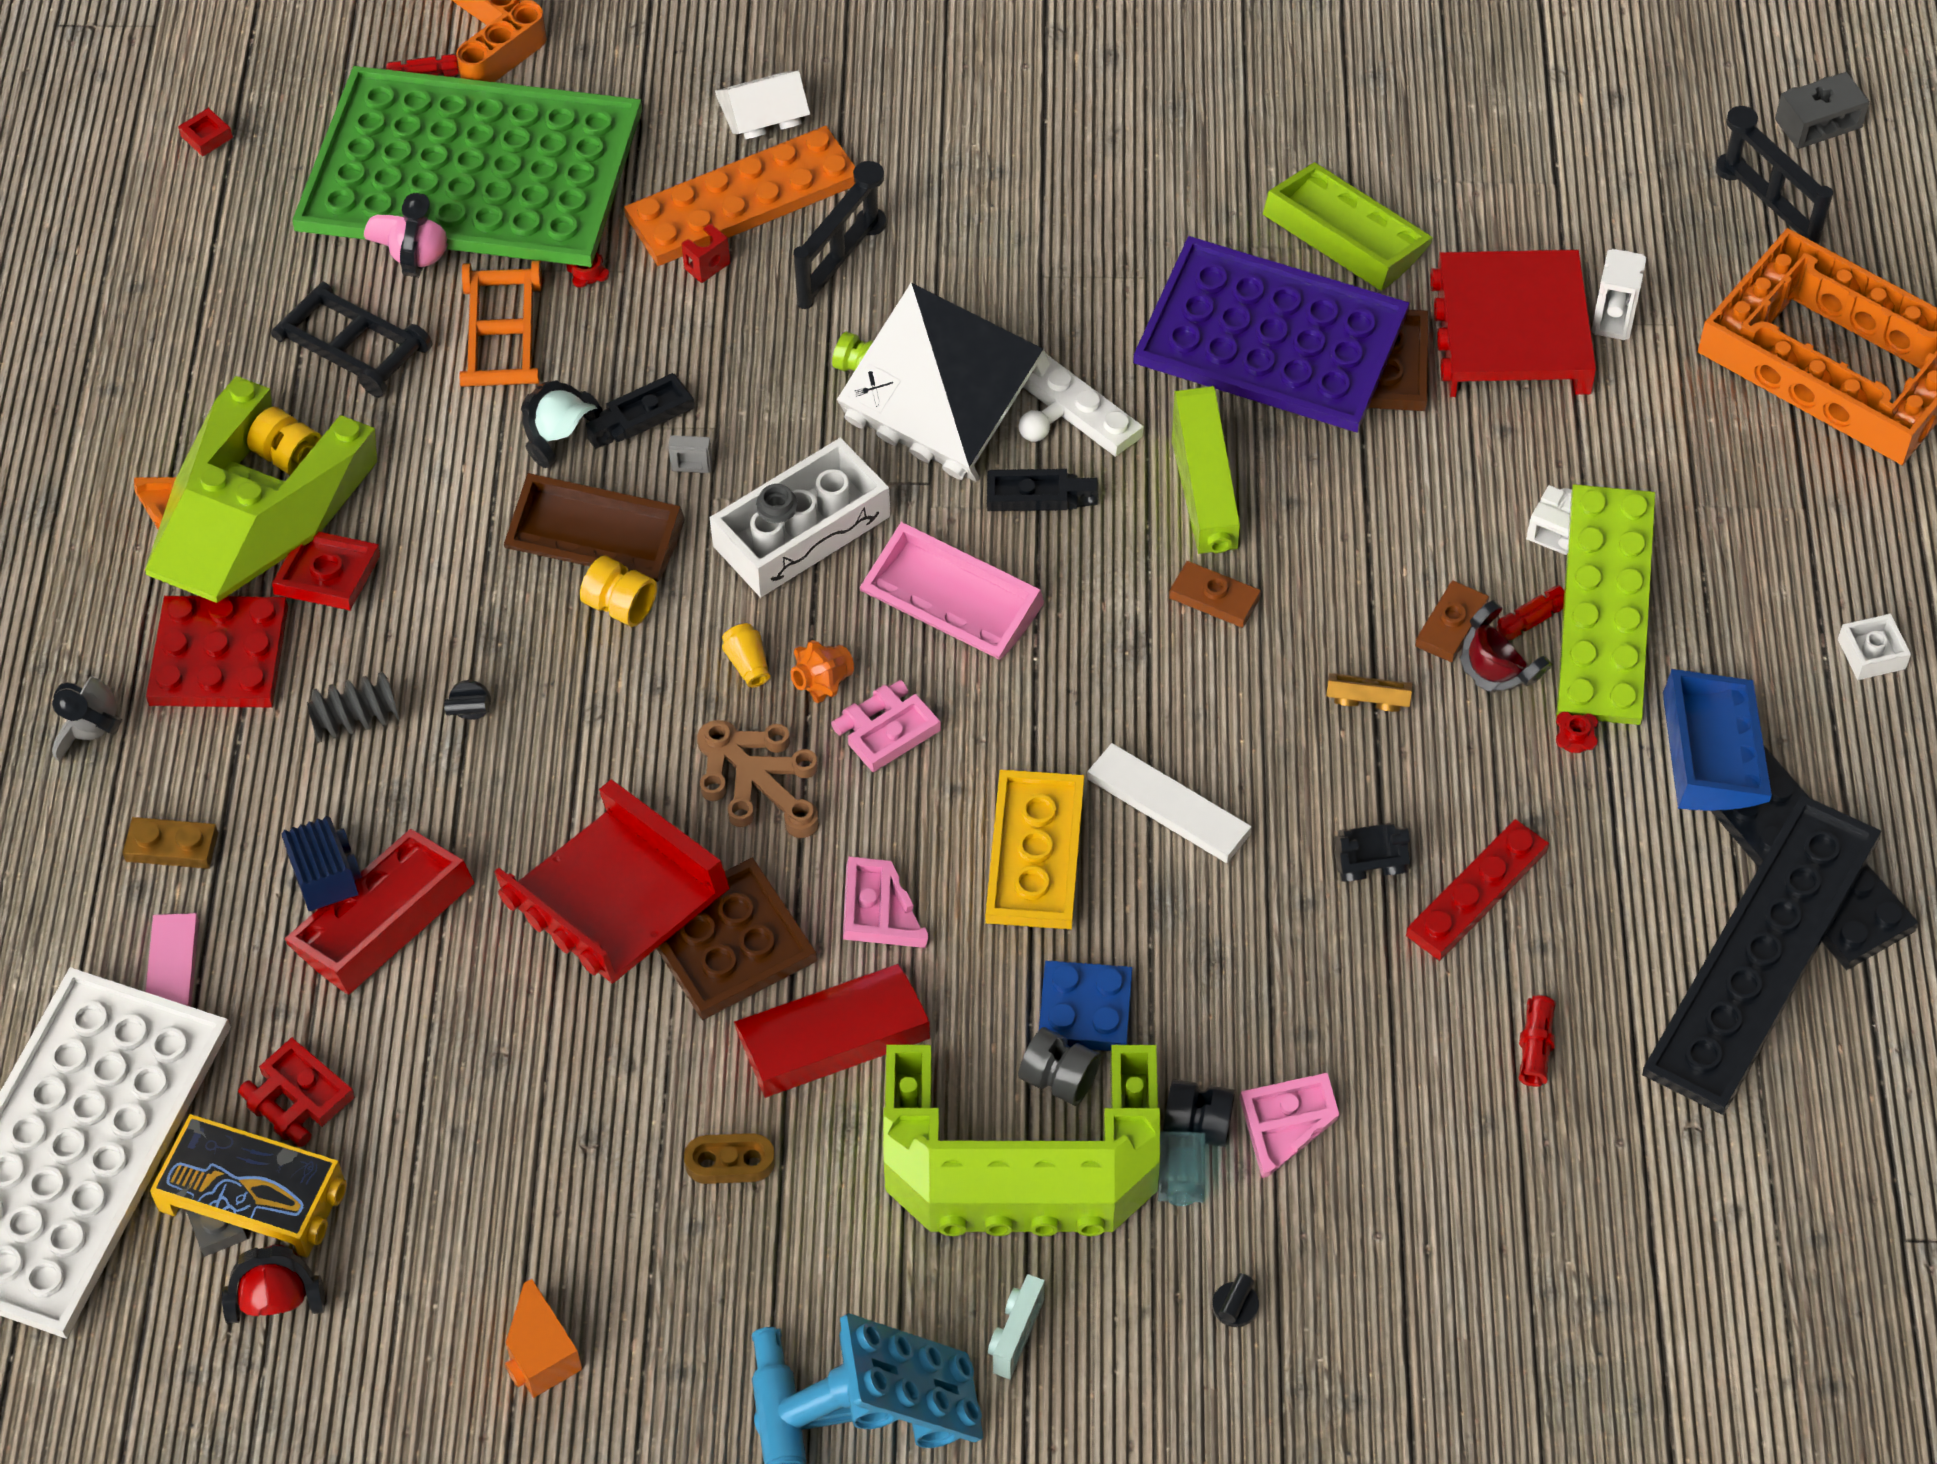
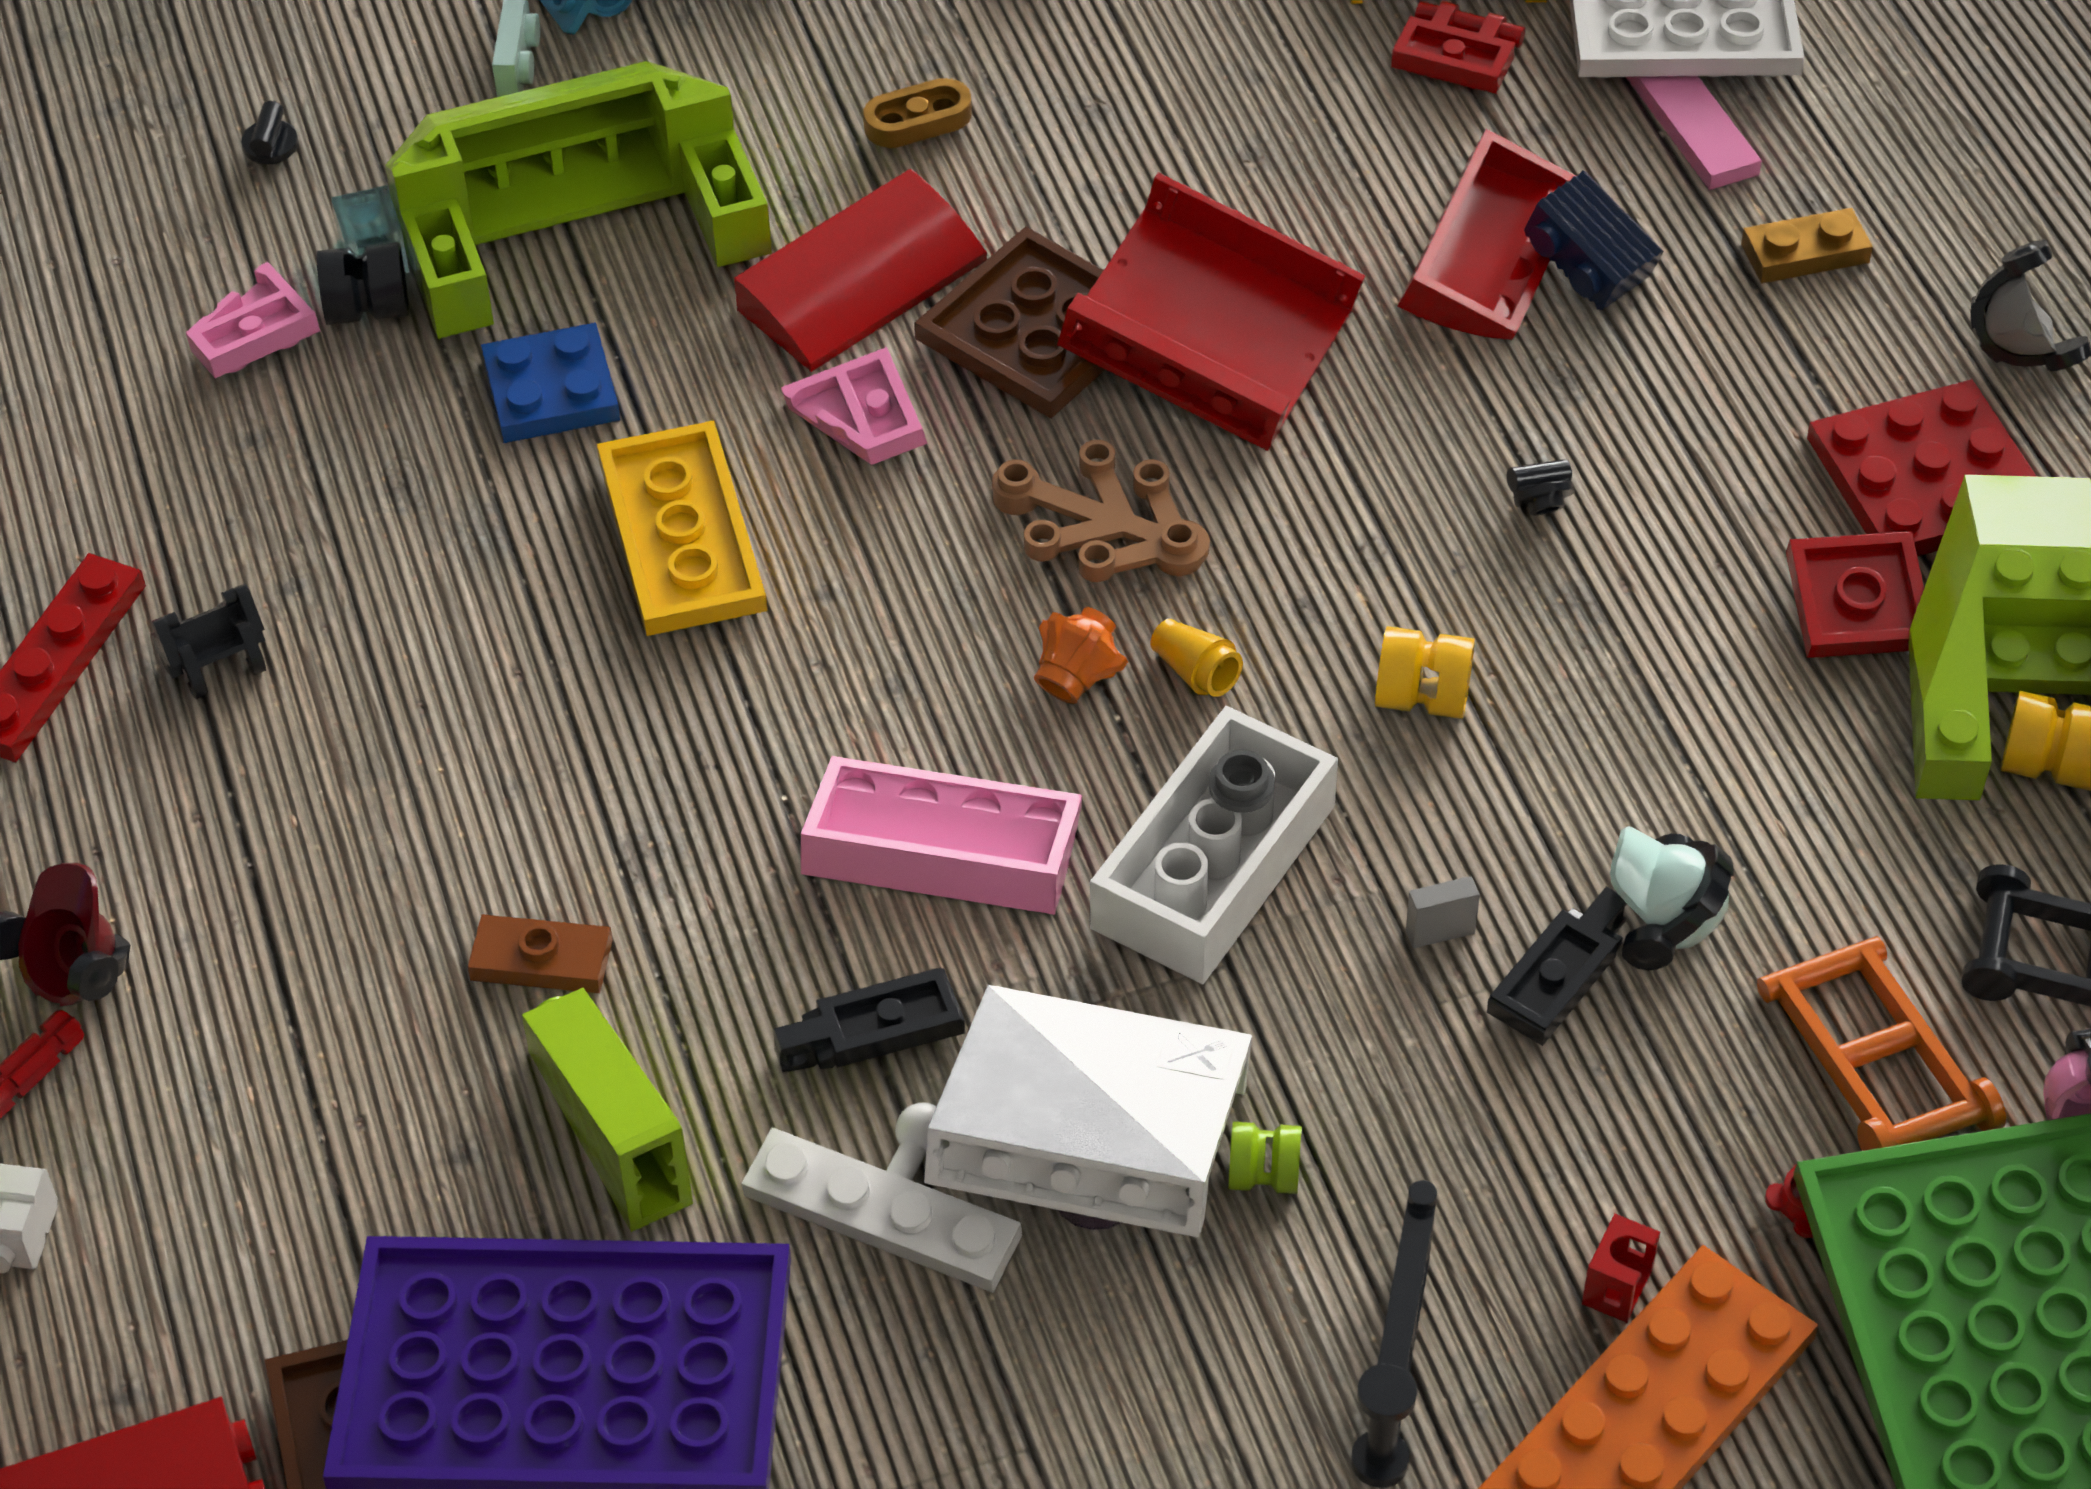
camera: 160 degrees right, 5 degrees down
dark grey piece [307,672,400,743] -> none
reddish brown slope [504,473,685,582] -> none
bright pink plate [831,680,941,772] -> none
dark grey wheel [1018,1027,1101,1106] -> none
white tile [1087,743,1252,863] -> none
pearl gold plate [1326,673,1412,712] -> none
dark orange plate [1415,580,1489,663] -> none

